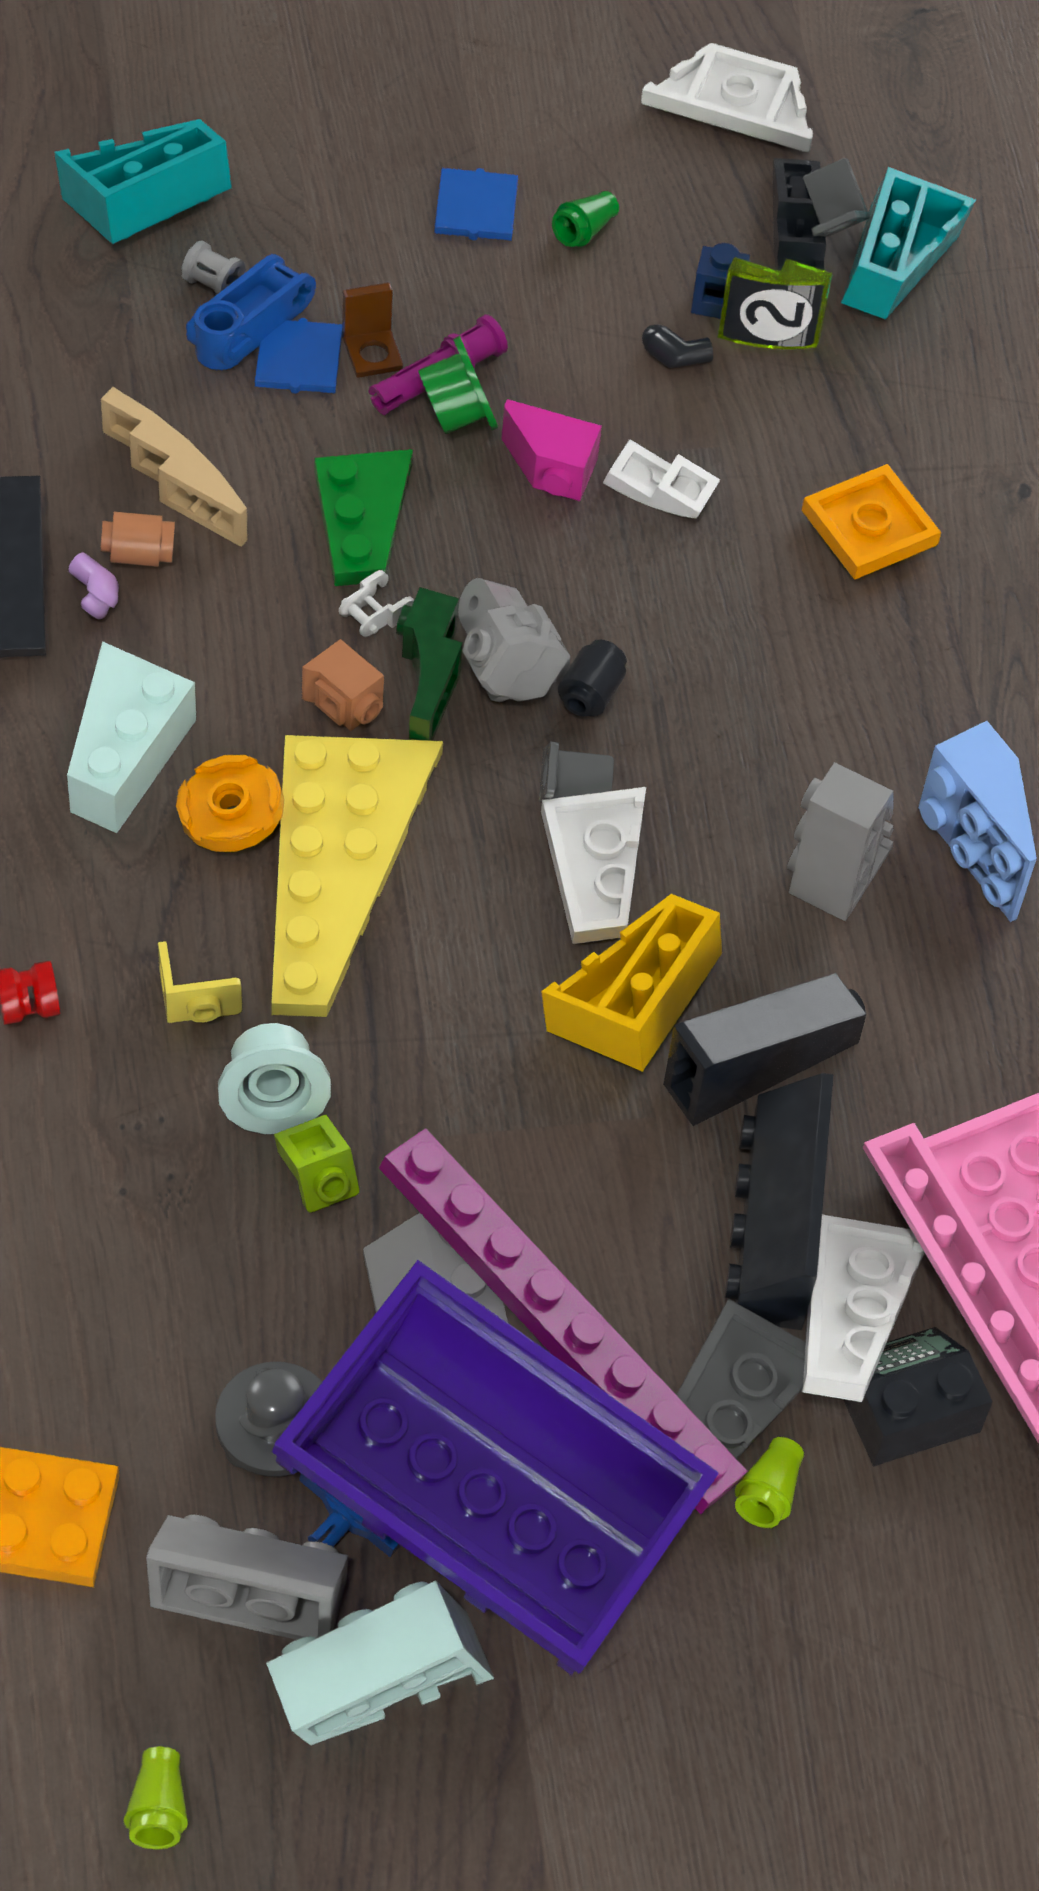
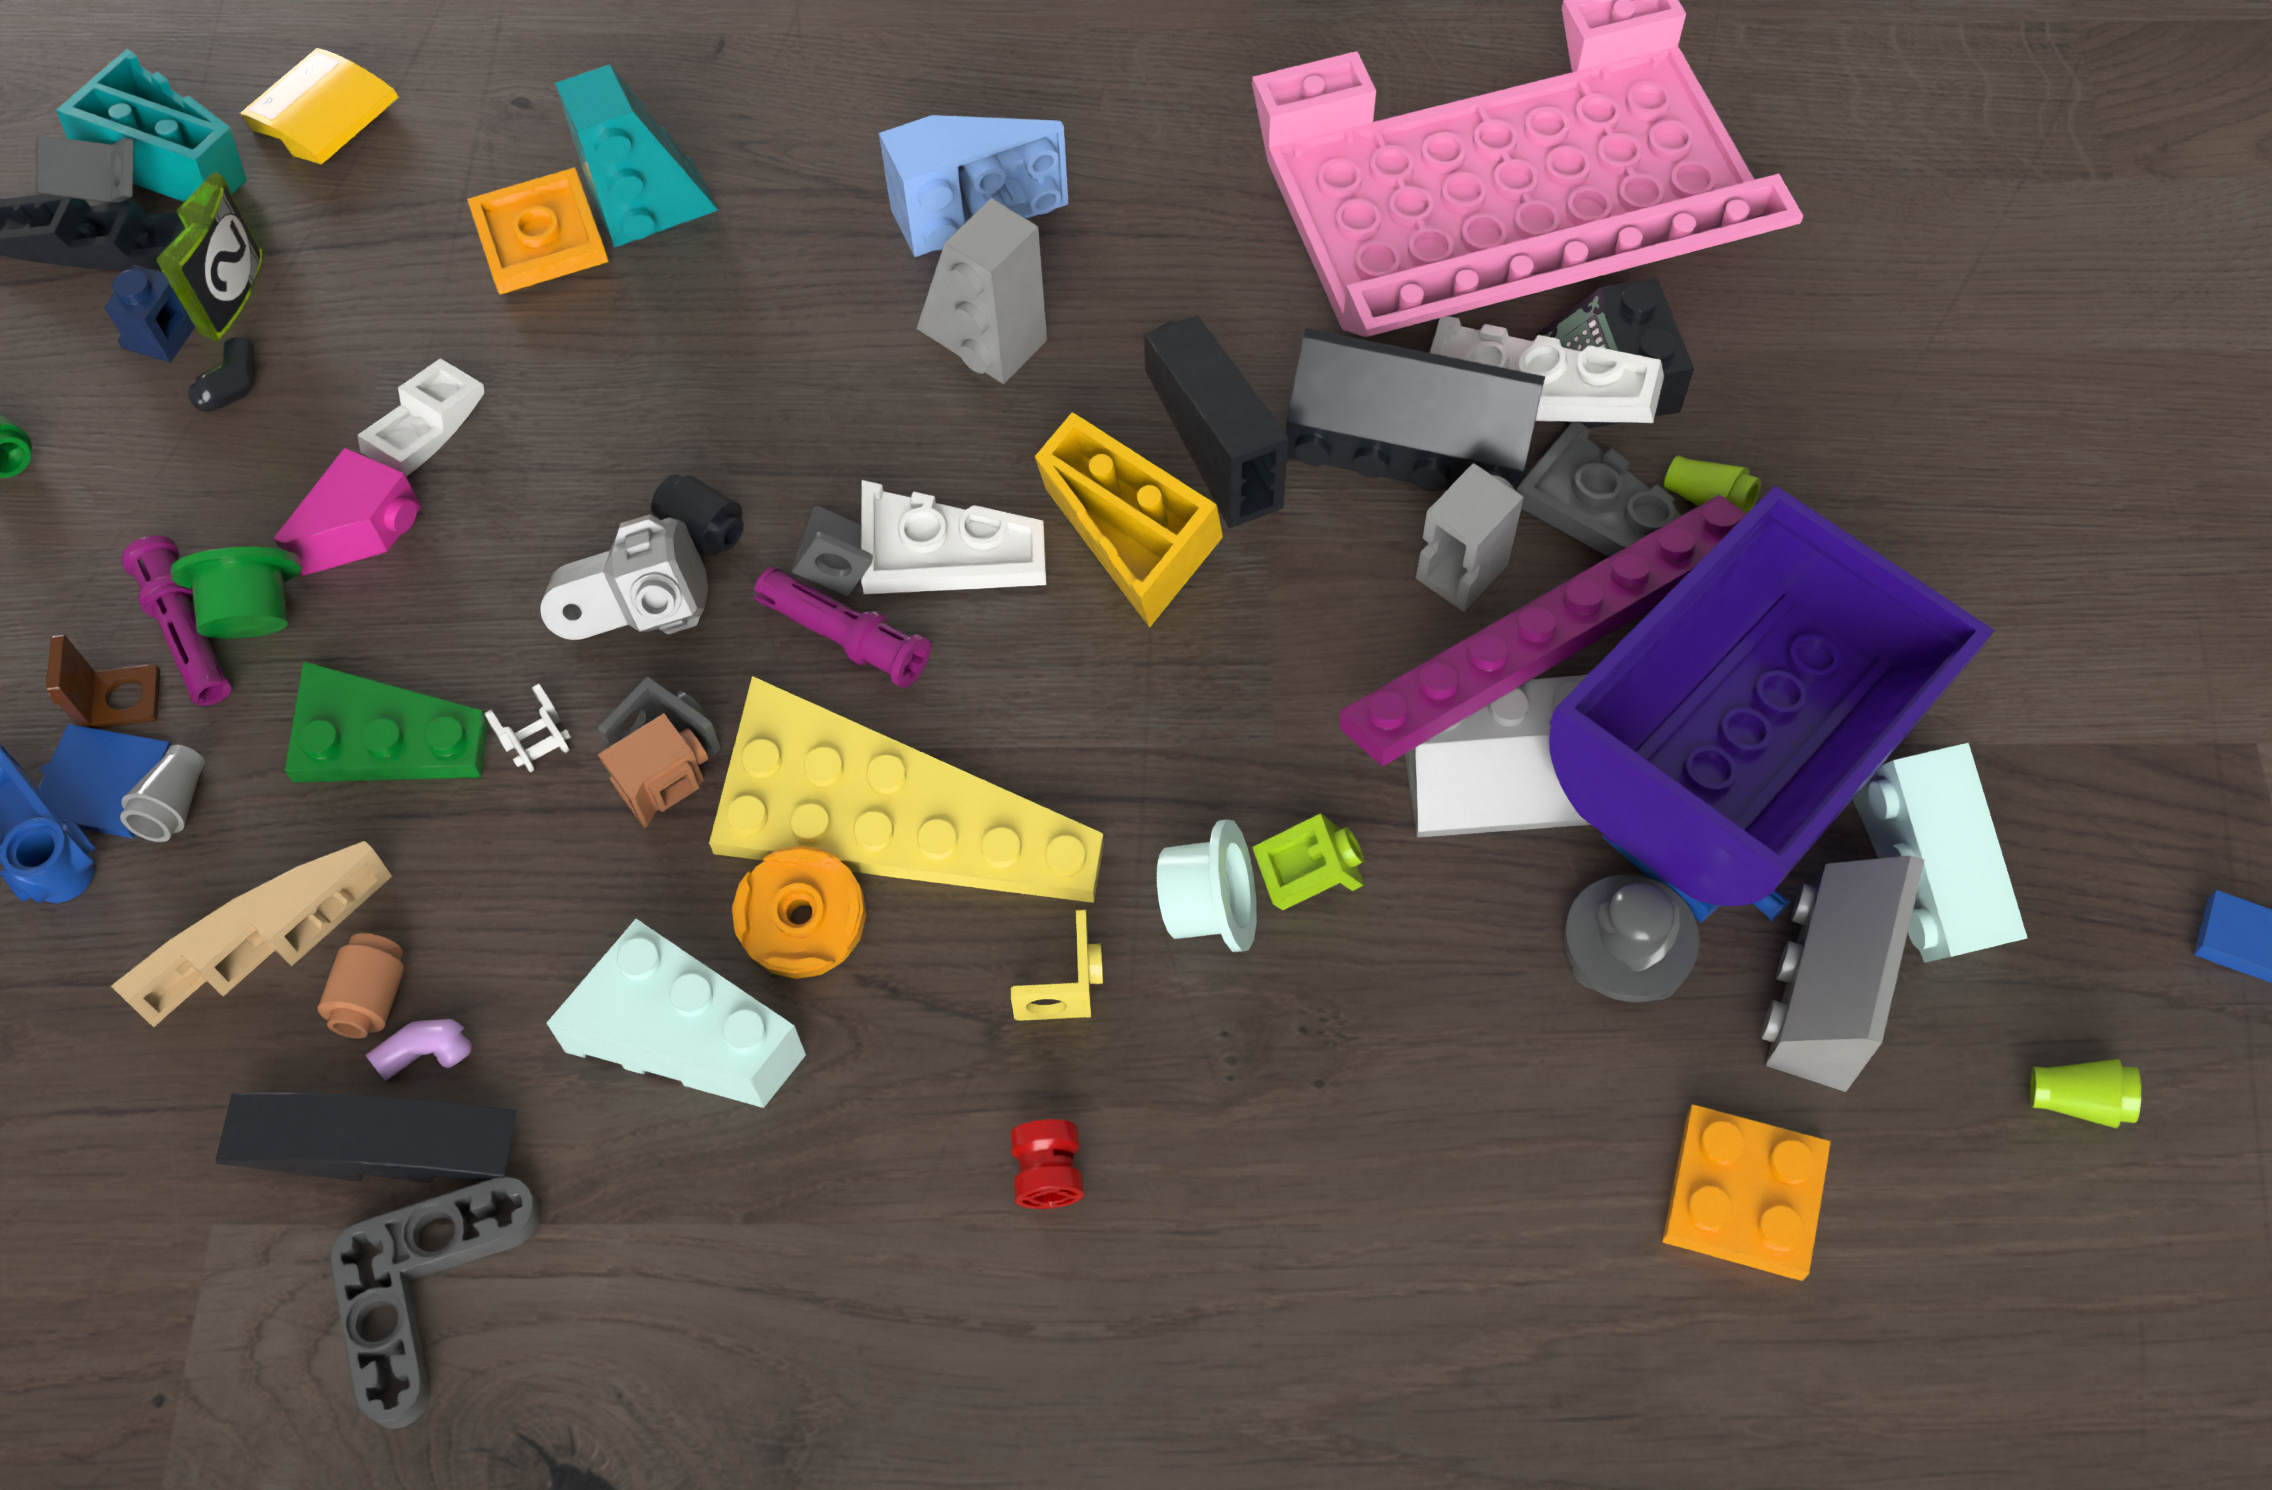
camera: 75 degrees left, 5 degrees up
dark green slope [396,587,463,741] -> none
none -> light grey cone [120,745,205,842]
none -> yellow slope [240,48,399,164]
none -> teal wedge [555,64,718,248]
none -> dark grey bracket [598,676,721,756]
none -> magenta pin [754,566,931,688]
none -> light grey brick [1416,463,1524,612]

